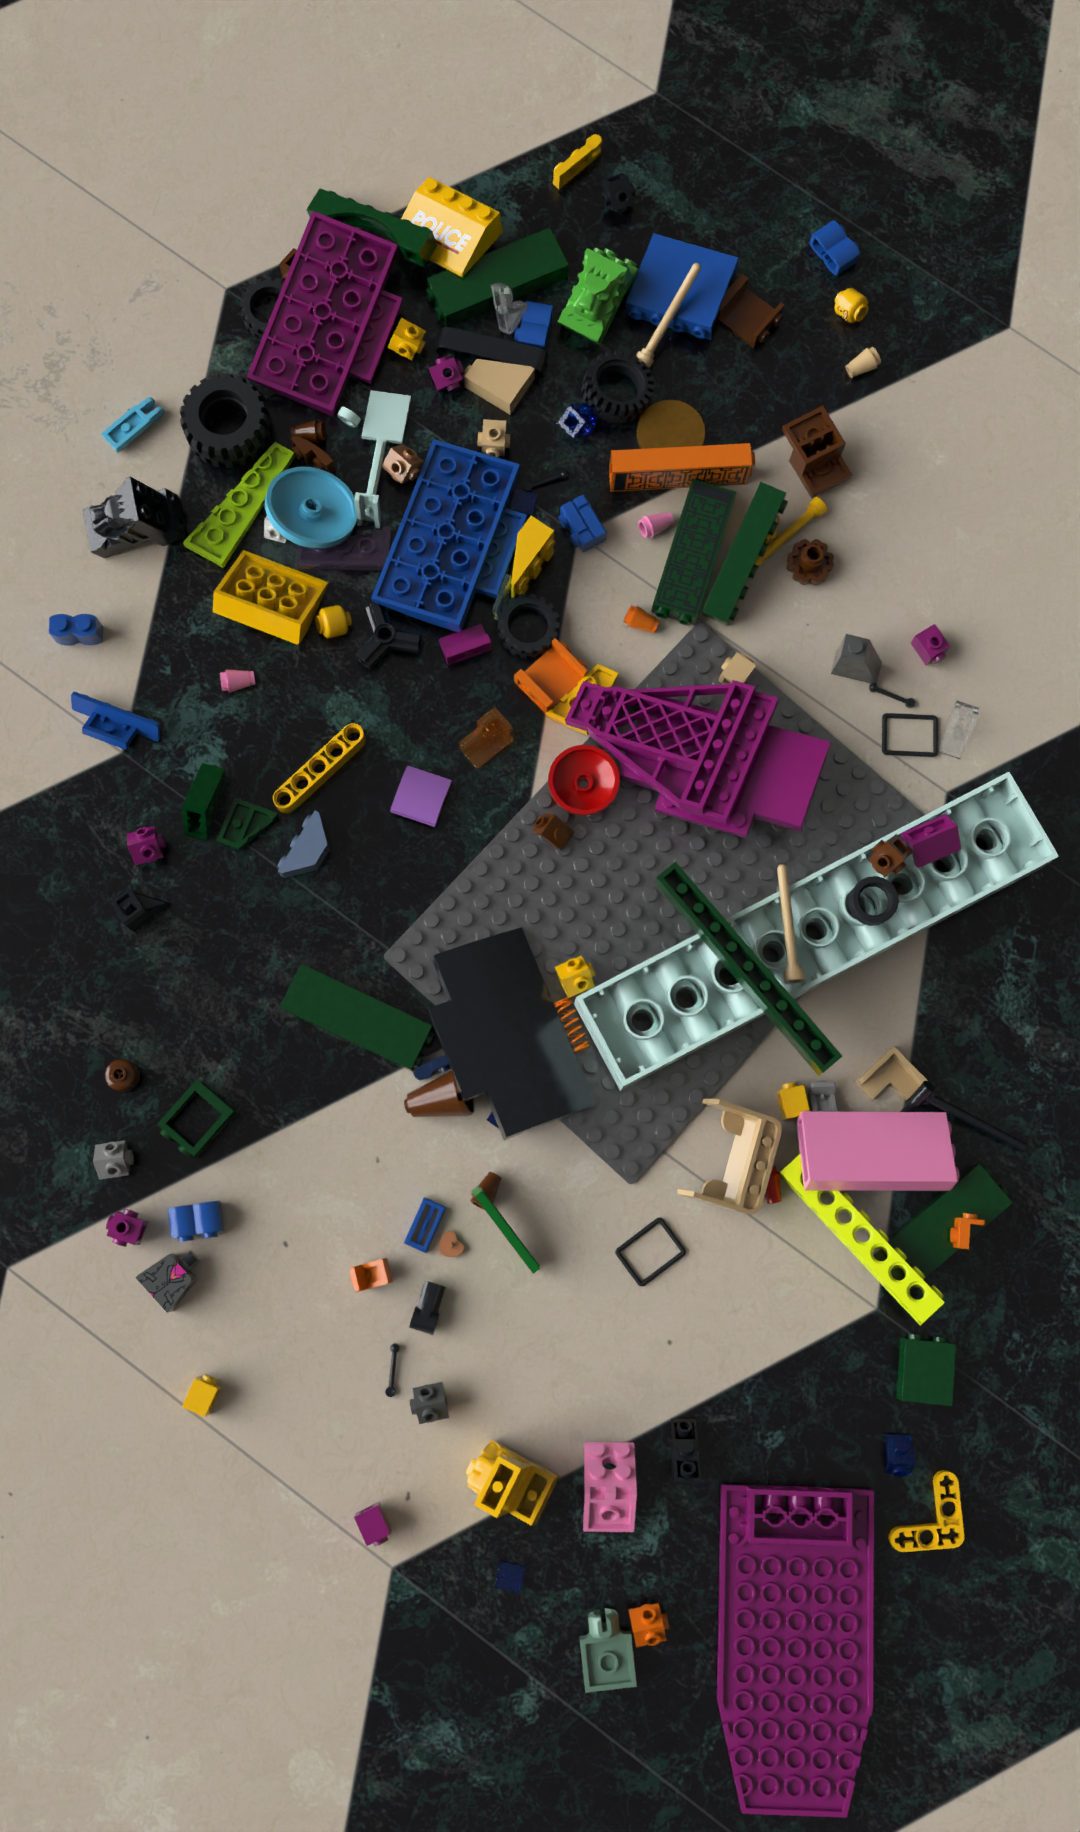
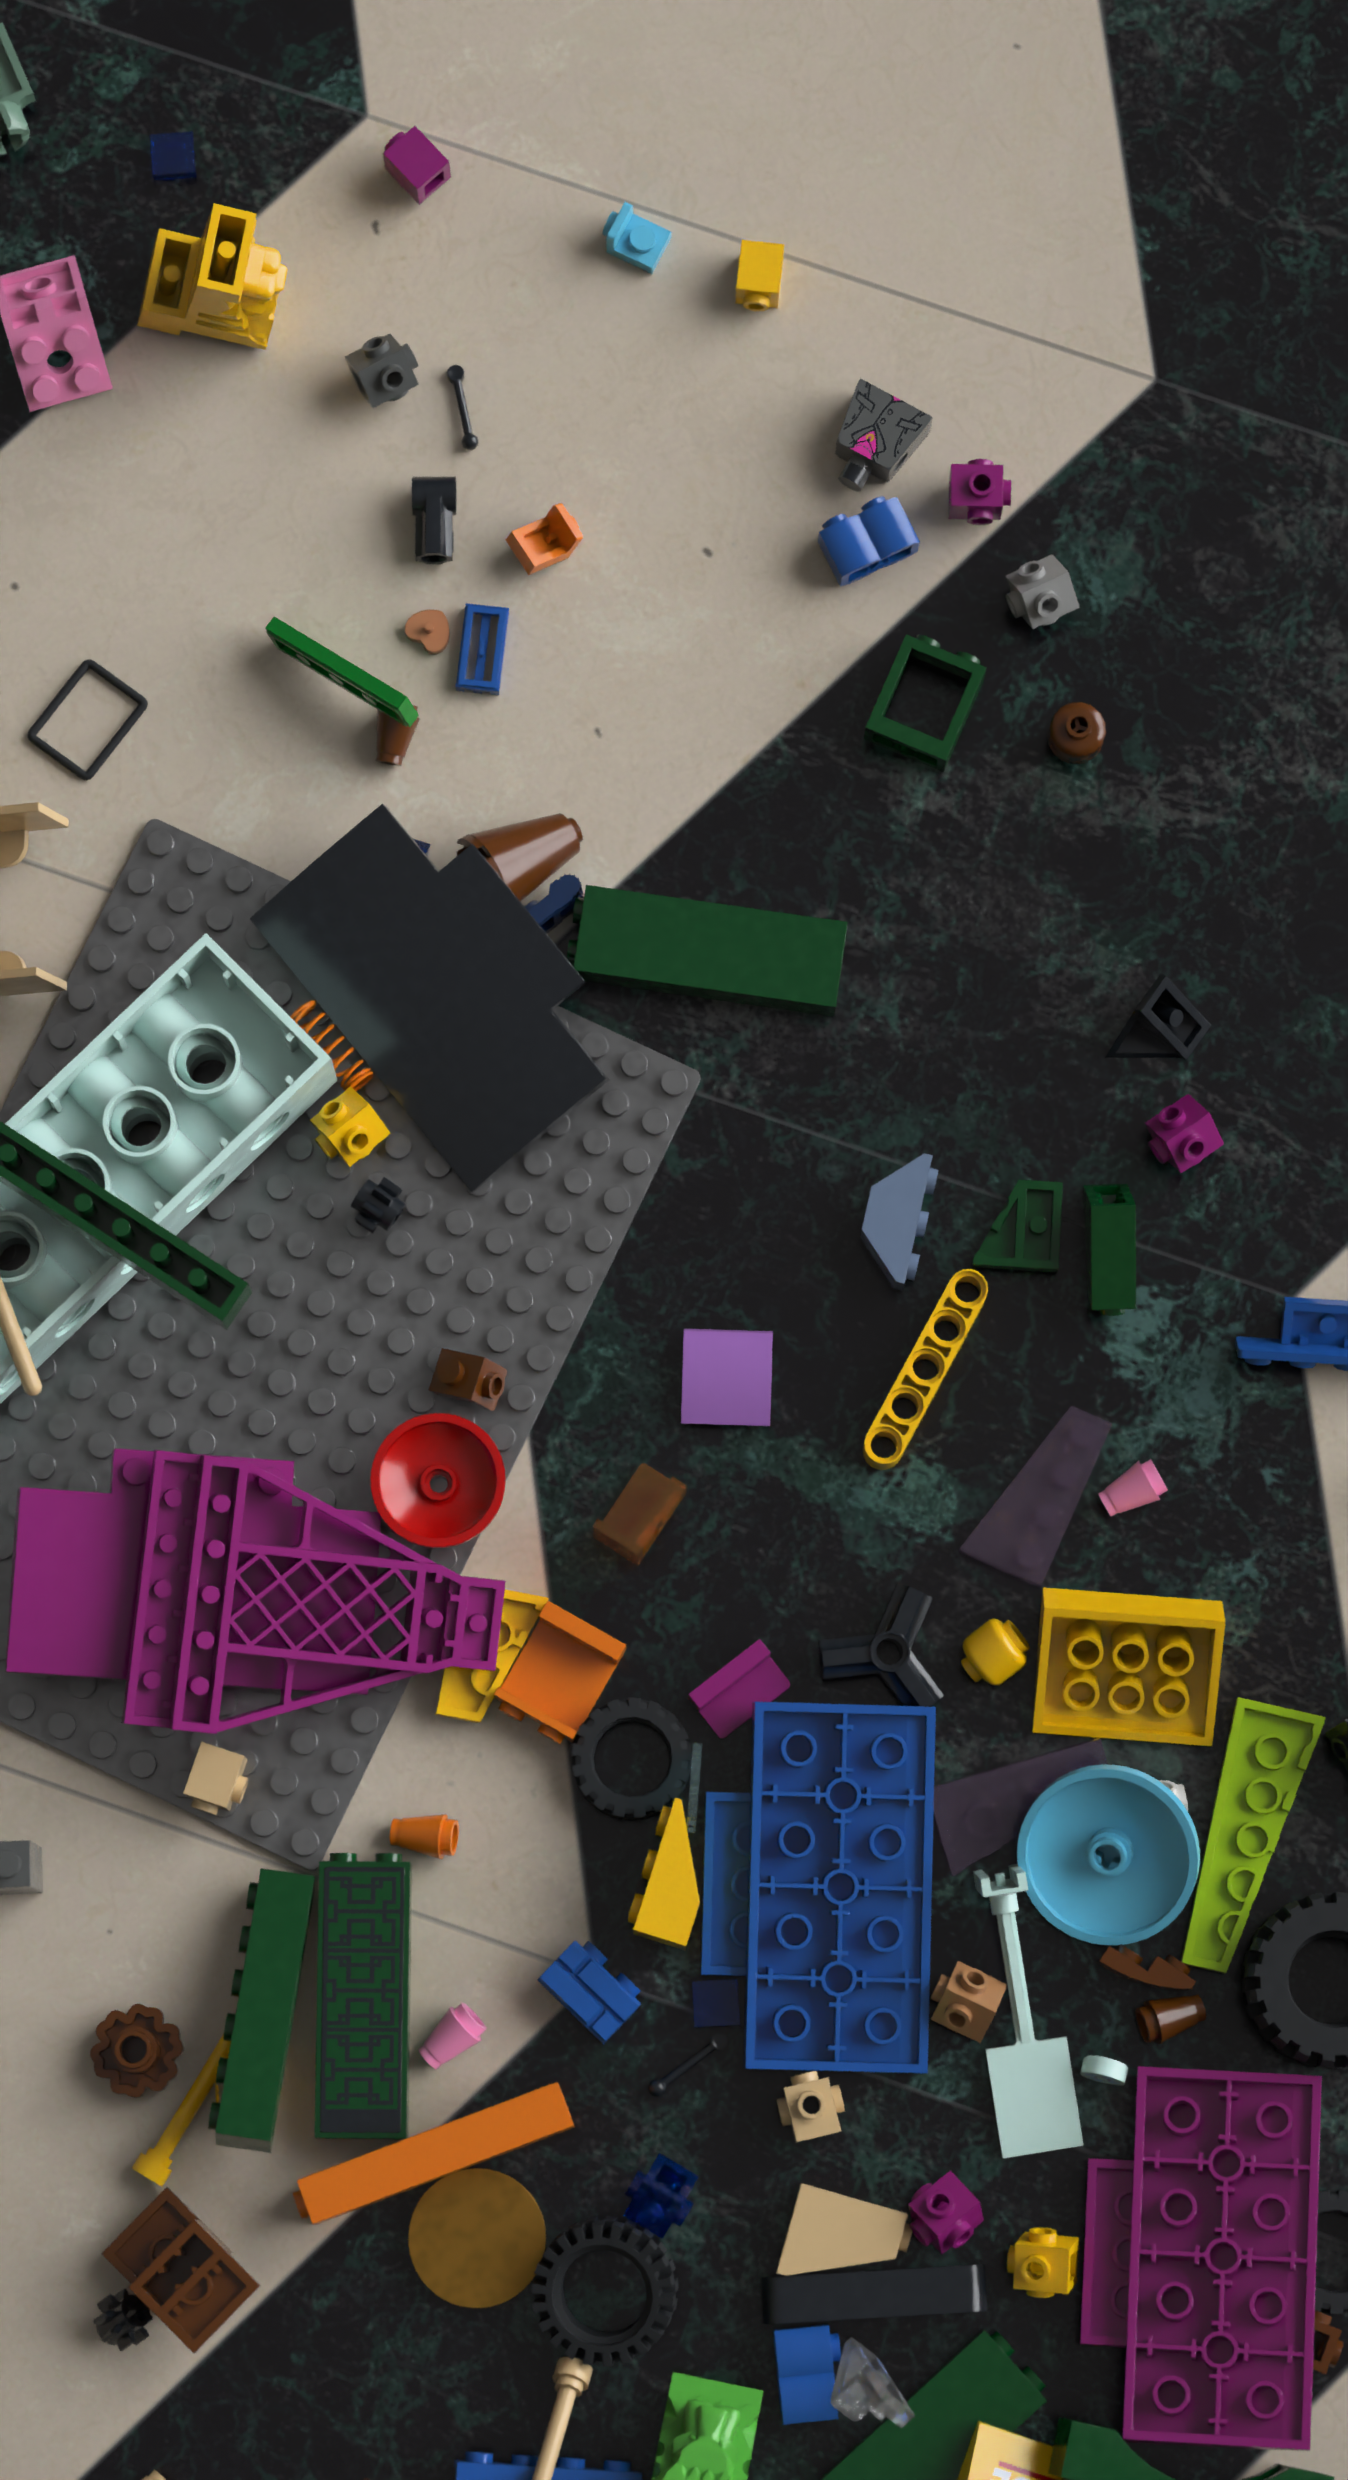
camera: 165 degrees right, 0 degrees up
none -> black gear [93,2289,153,2351]
none -> black gear [351,1177,406,1234]
none -> medium azure bracket [602,202,671,274]
none -> clear purple wing [958,1406,1112,1588]

